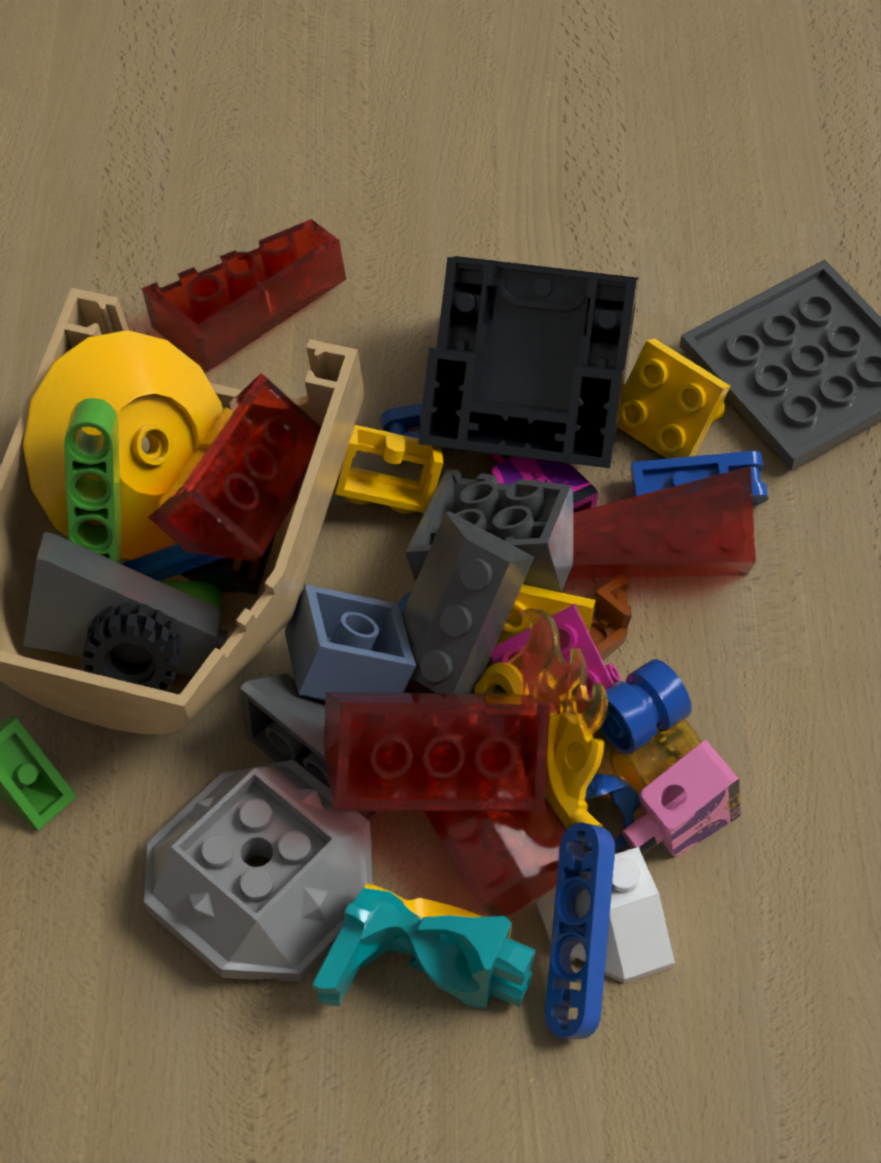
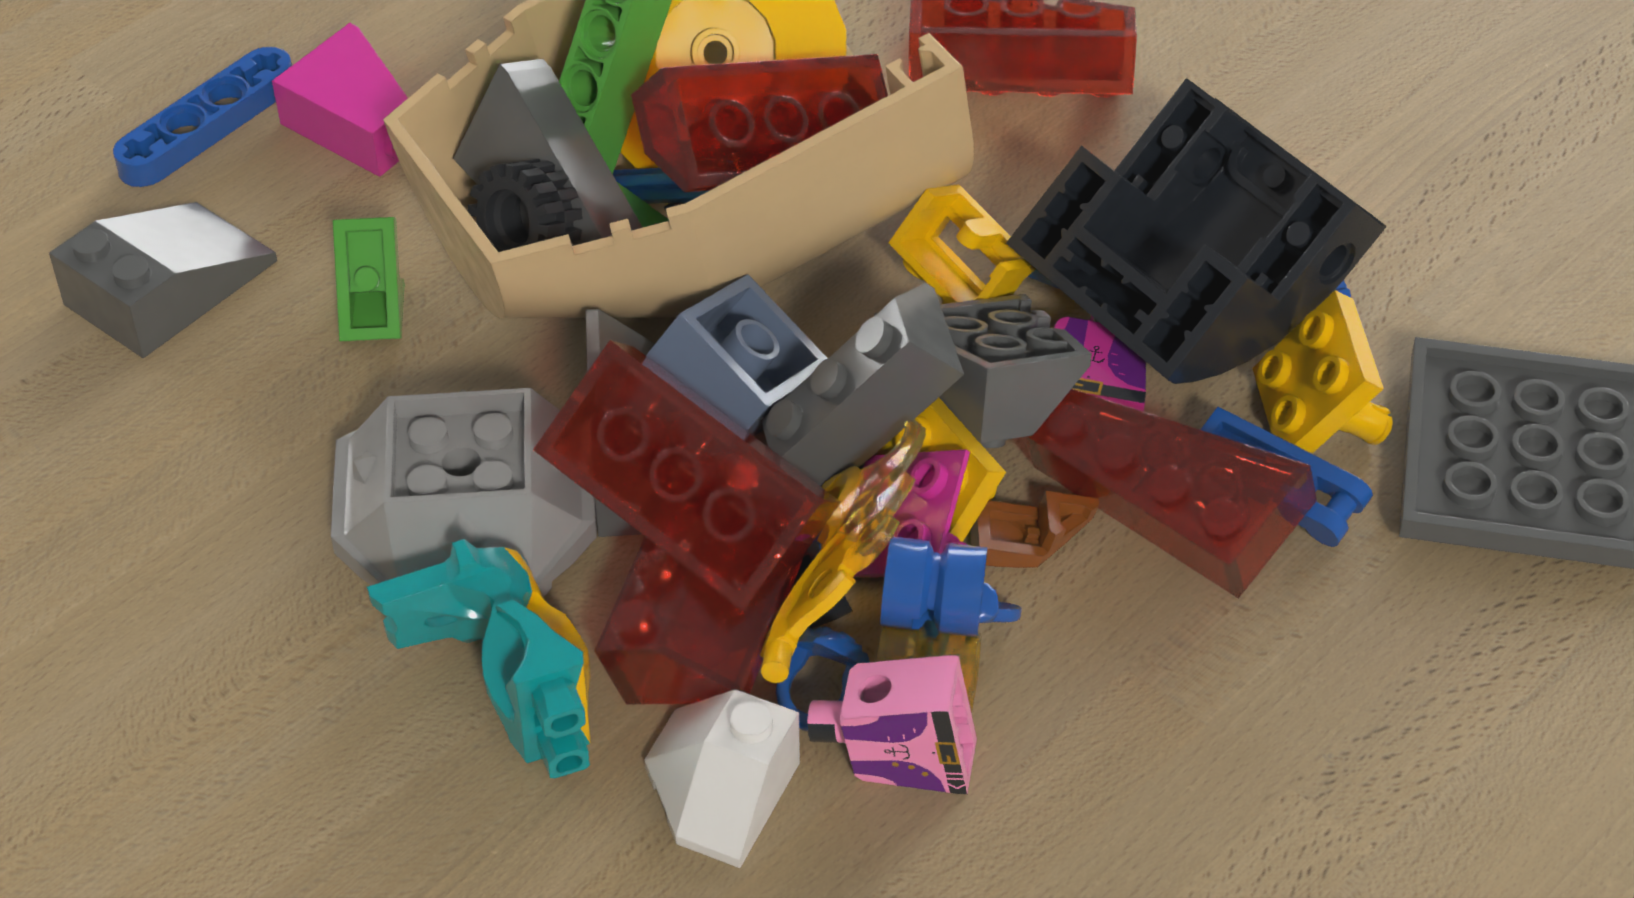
camera: 45 degrees right, 10 degrees down
blue beam [545,822,615,1040] -> none

